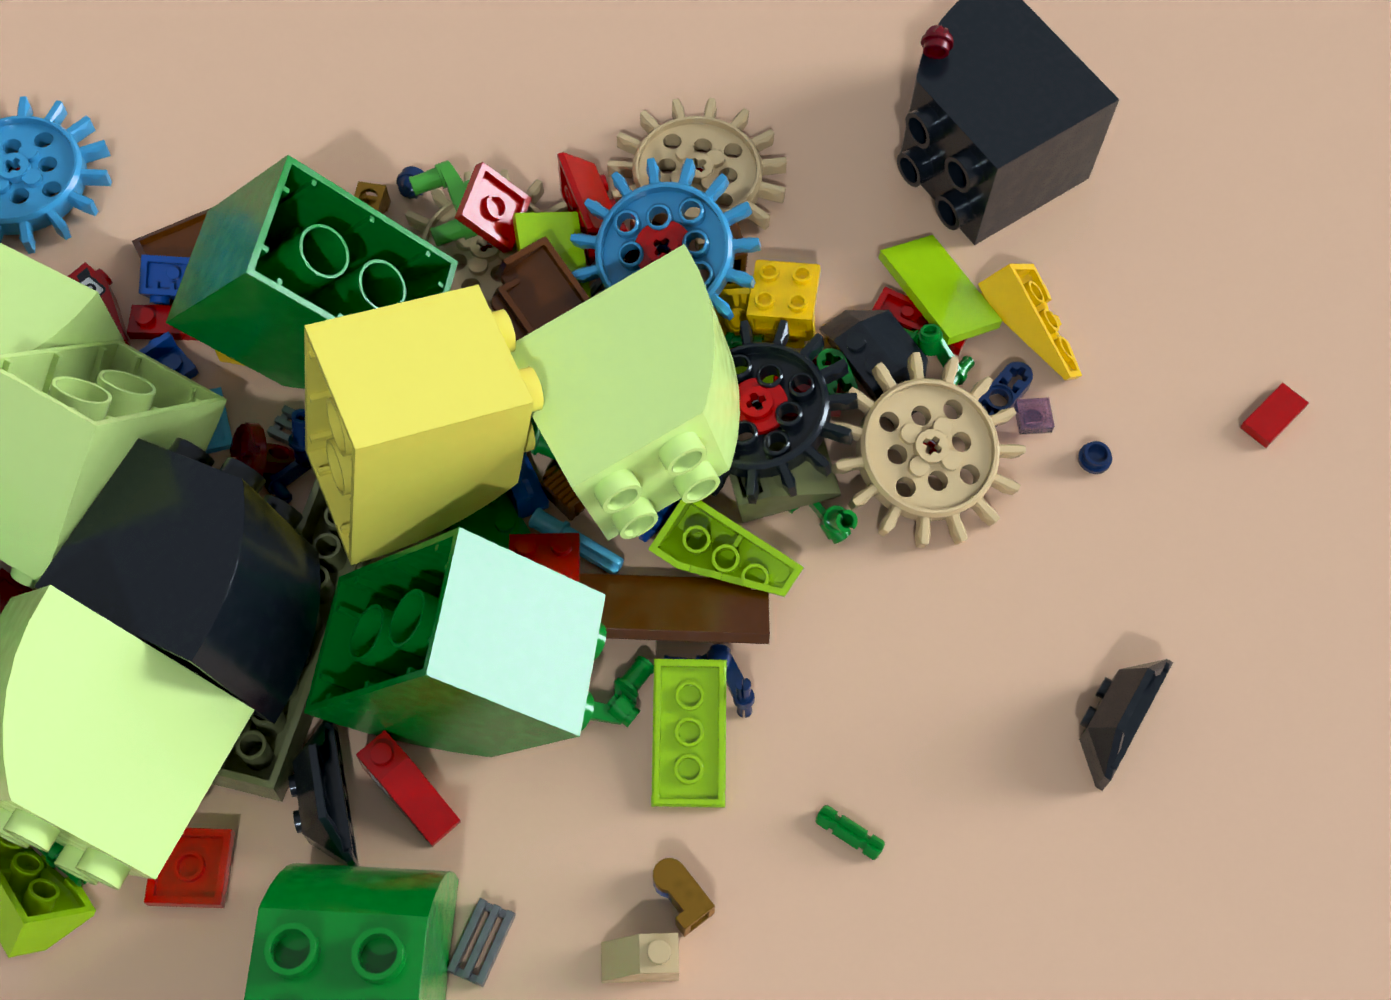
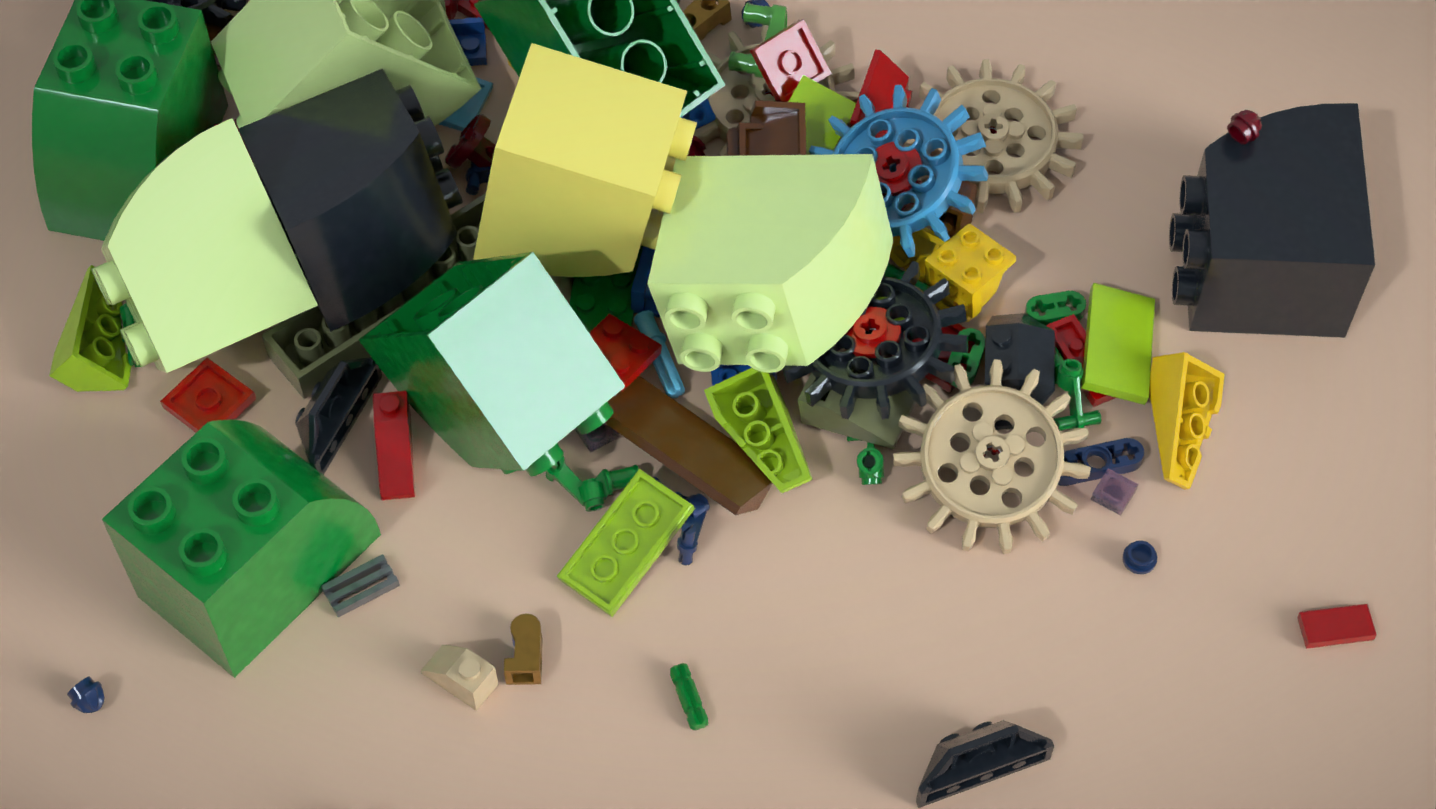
camera: 40 degrees right, 5 degrees down
none -> green beam [1025,291,1086,325]

